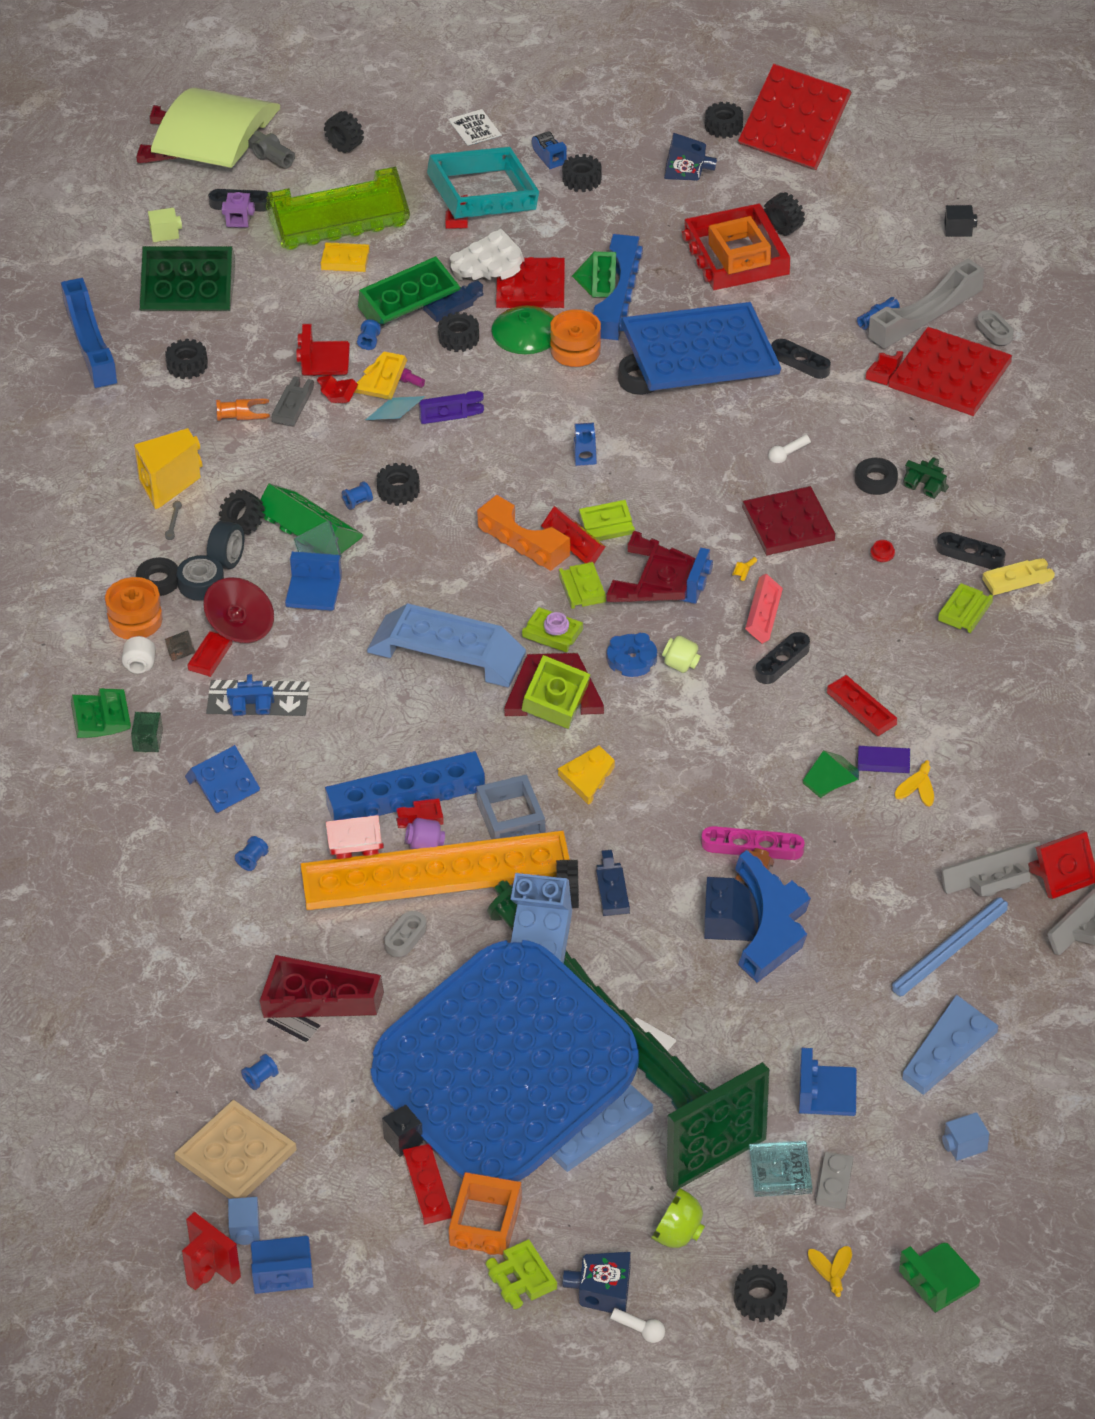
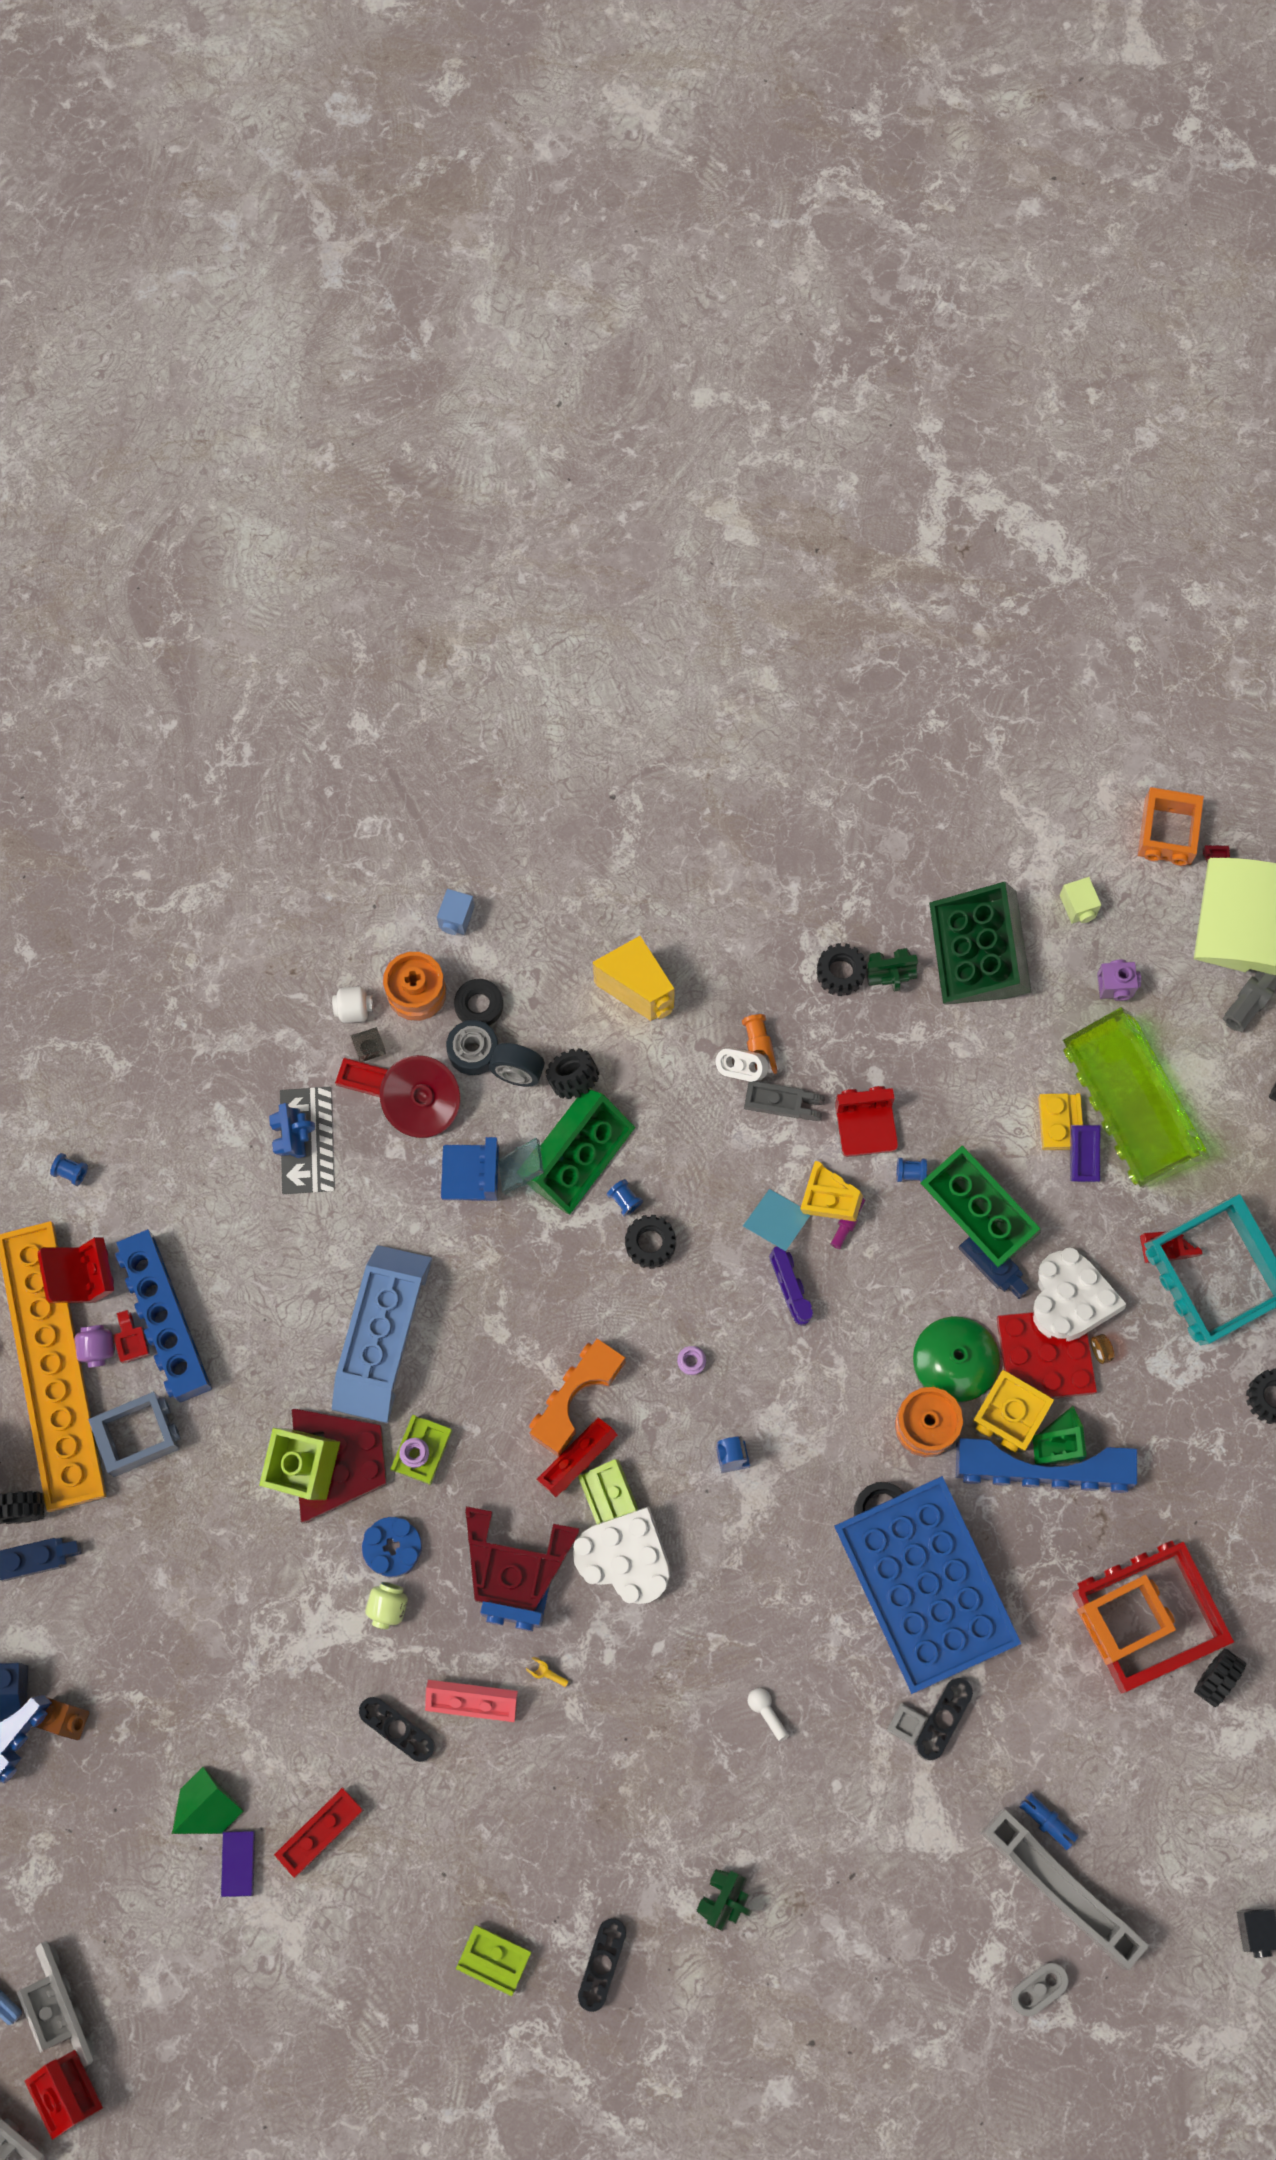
camera: 85 degrees right, 25 degrees up
blue arch [61,277,117,388] -> none
green slope [71,688,131,738] -> none
clear green brick [131,712,163,752] -> none
dark grey hinge [165,501,182,540] -> none
blue bracket [185,745,260,813] -> none
black beam [208,189,272,212] -> none
red slope [317,375,358,403] -> none
black tyre [438,312,479,352] -> none
yellow wing [558,745,615,805] -> none
lime plate [559,562,606,609] -> none
dark pink beam [701,826,805,860] -> none
dark red plate [742,486,836,556] -> none
black tyre [855,457,898,495] -> none
red slope [865,351,904,385] -> none
red plate [870,540,895,562] -> none
red plate [888,327,1012,416] -> none
yellow piece [895,760,935,807] -> none
light yellow hinge [982,558,1055,595] -> none
none -> medium blue brick [437,889,475,935]
none -> white plate [573,1506,671,1604]
none -> lavender plate [677,1346,706,1375]
none -> white plate [716,1048,768,1082]
none -> dark green hips [867,948,918,992]
none -> light grey tile [886,1703,928,1746]
none -> yellow plate [973,1370,1054,1453]
none -> dark purple tile [1070,1125,1101,1182]
none -> clear orange tile [1091,1334,1115,1365]
none -> orange window [1137,787,1204,866]

